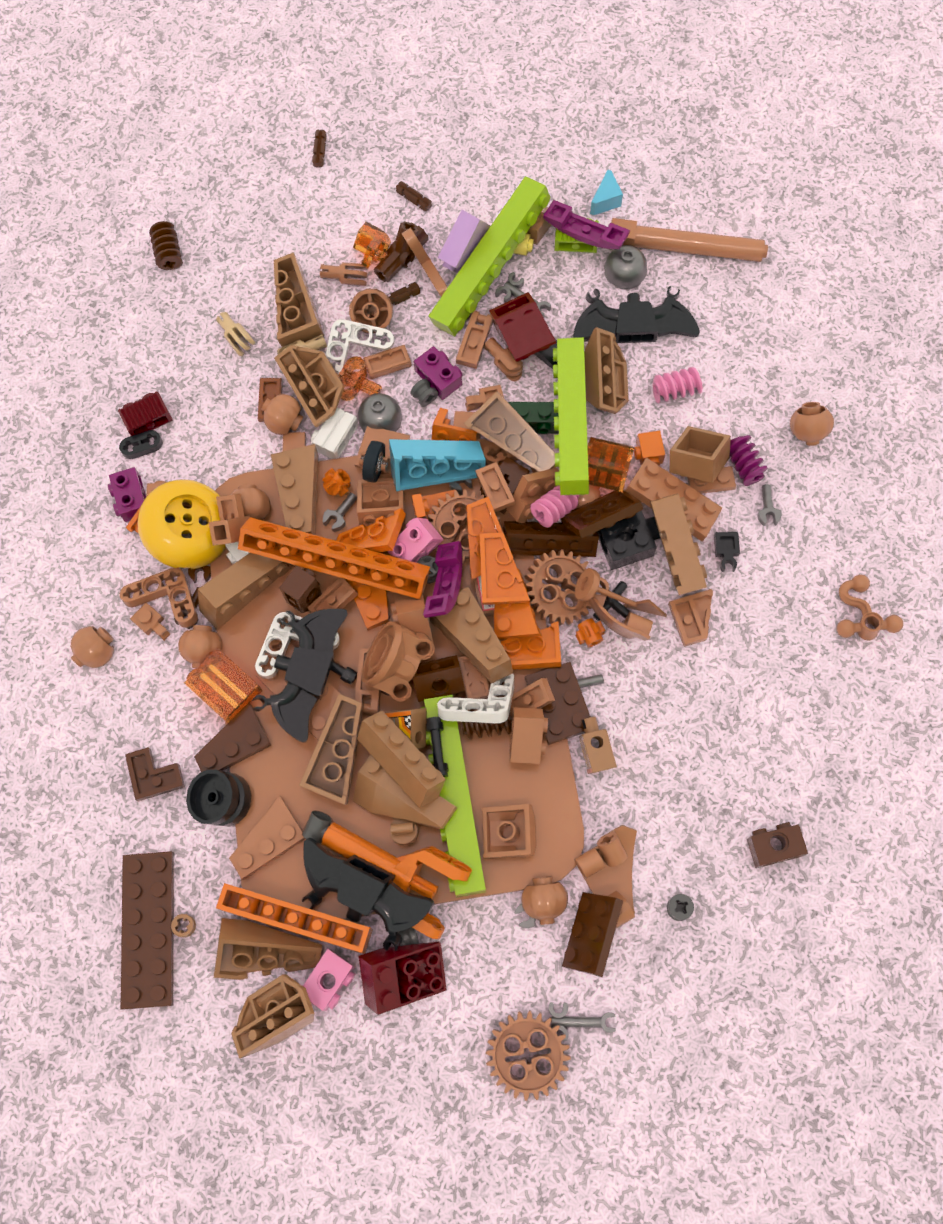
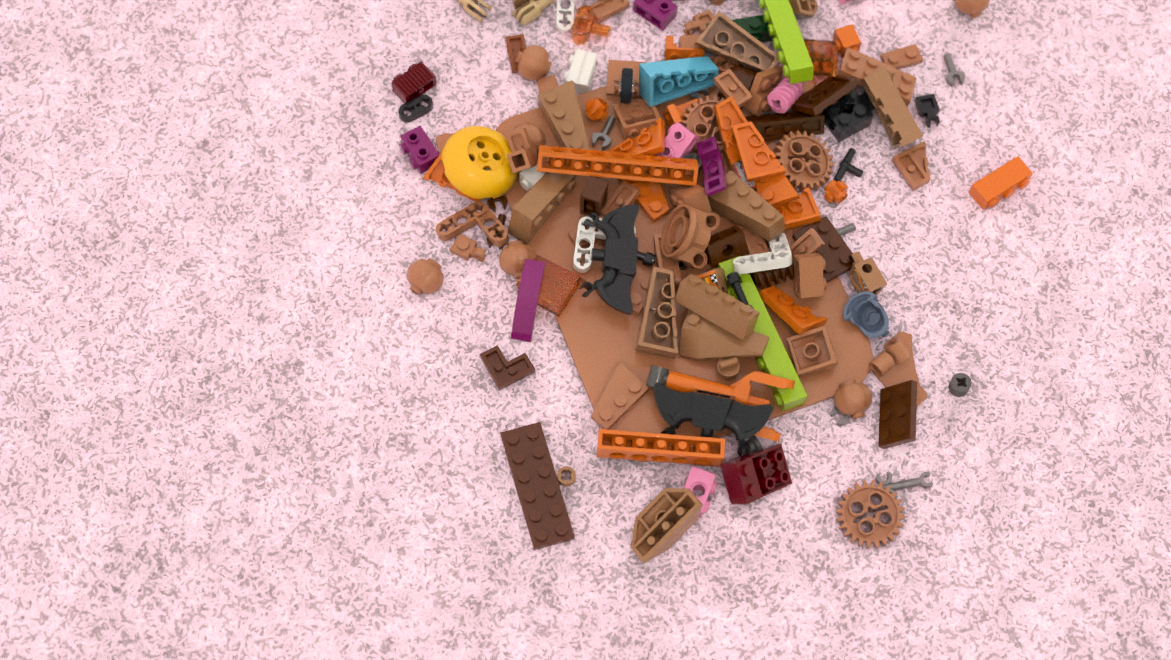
camera: 20 degrees left, 5 degrees down
black wheel [186,770,251,827] -> none
reddish brown wing [194,702,271,772] -> none
medium nougat wedge [214,918,322,980] -> none
medium nougat wedge [274,345,345,428] -> none
flat silver cylinder [358,393,402,433] -> none
dark grey wheel [410,379,438,407] -> none
nougat piece [575,568,667,617] -> none
nougat panel [588,577,653,641] -> none
medium nougat piece [669,426,731,483] -> none
magenta piece [730,435,768,486] -> none
reddish brown brick [747,822,809,868] -> none
nougat piece [836,574,903,641] -> none
none -> magenta slope [511,259,546,342]
none -> orange wing [759,286,827,335]
none -> sand blue helmet [843,291,890,338]
none -> orange brick [968,156,1033,210]

